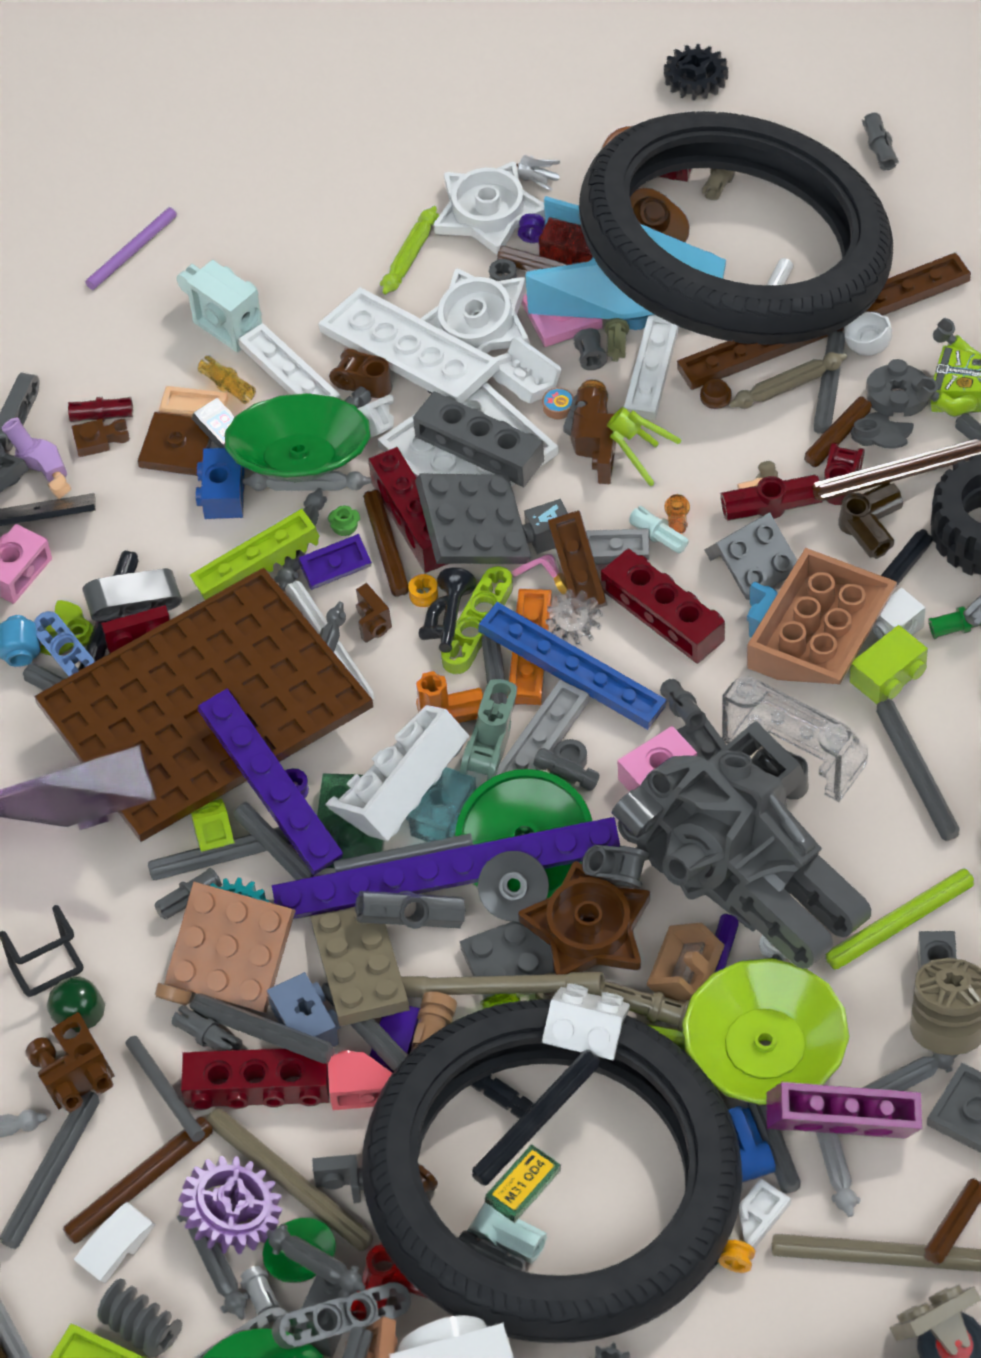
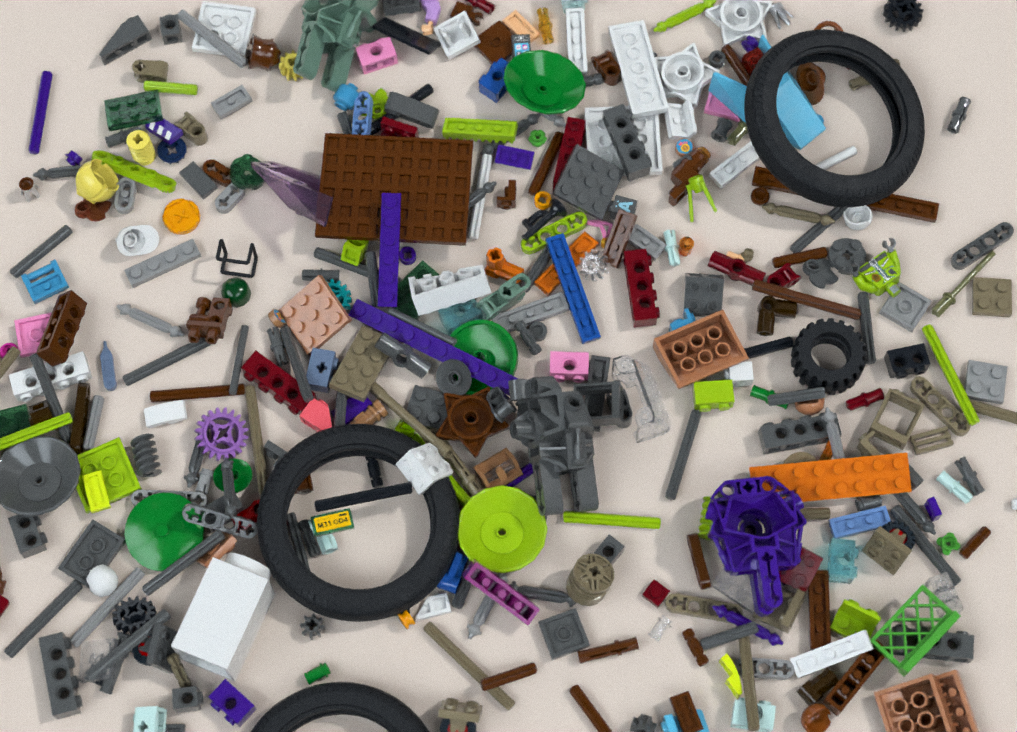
camera: 35 degrees right, 15 degrees up
white tile [358,395,394,438] -> none
dark grey pin [660,679,706,730] -> none
none -> white plate [434,11,481,60]

